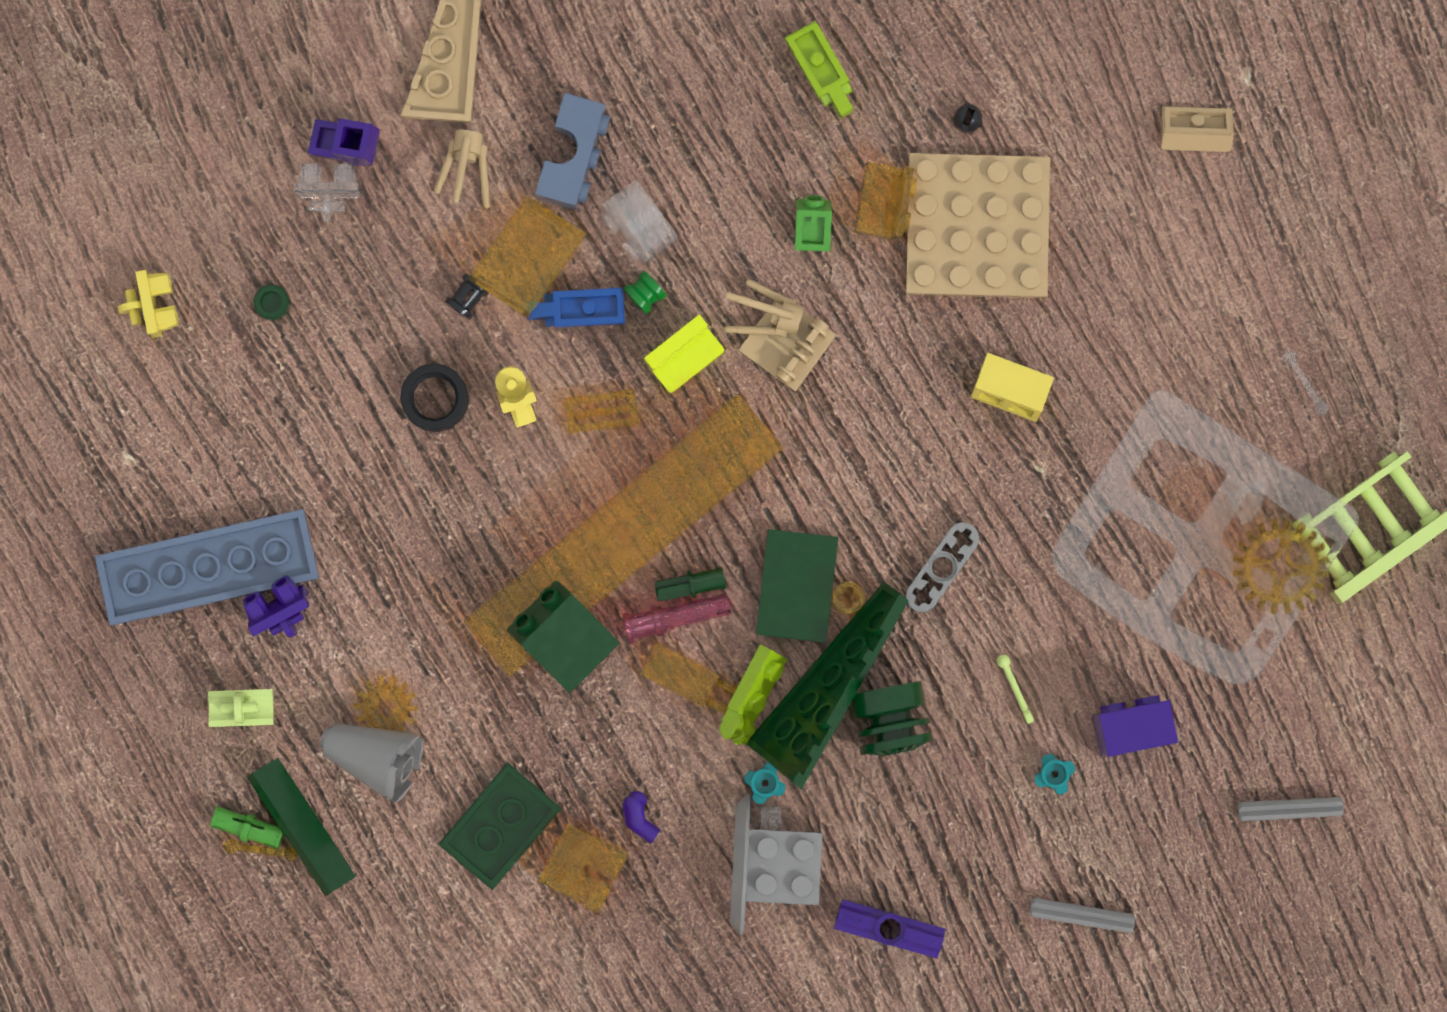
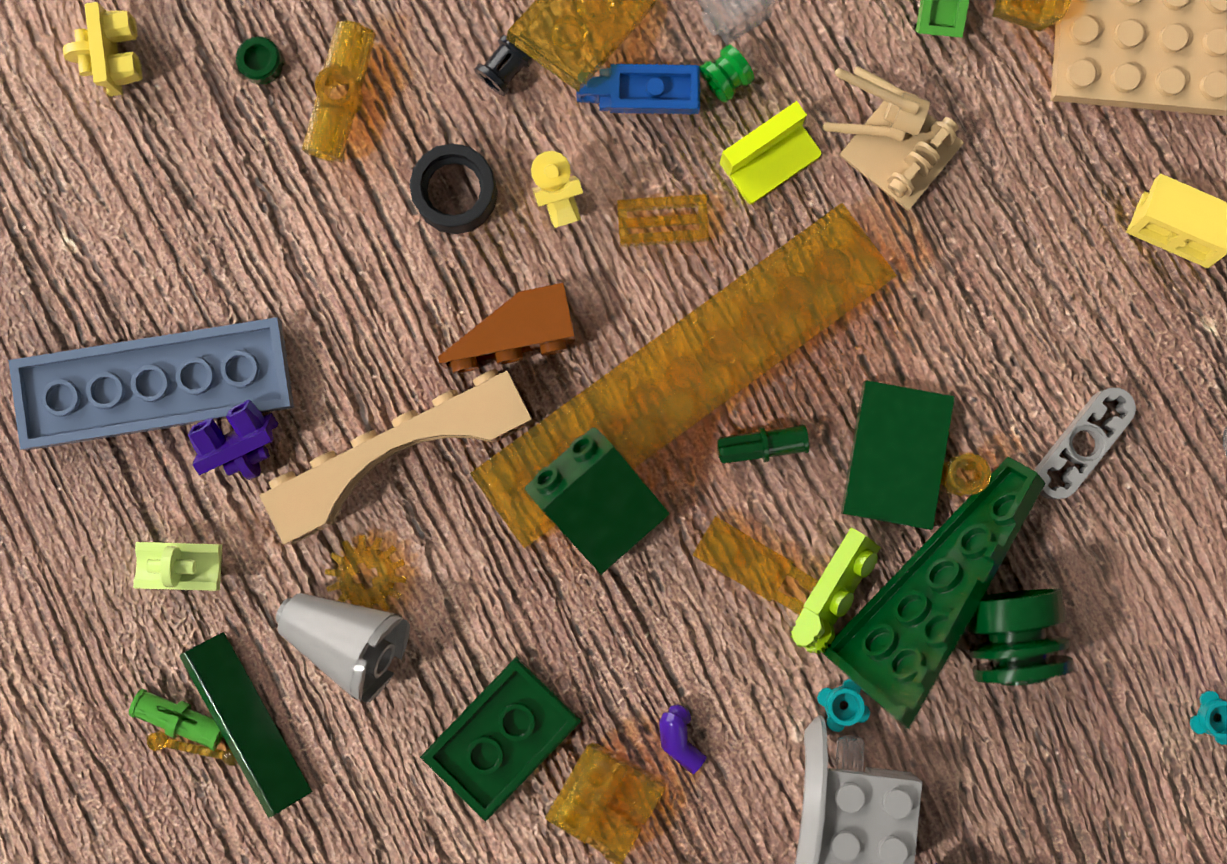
camera: 10 degrees right, 0 degrees up
clear pink pin [622,592,732,645] -> none
yellowish green hinge [996,654,1034,724] -> none
none -> tan arch [259,369,534,545]
none -> clear yellow piece [302,20,376,162]
none -> dark orange slope [438,283,576,374]

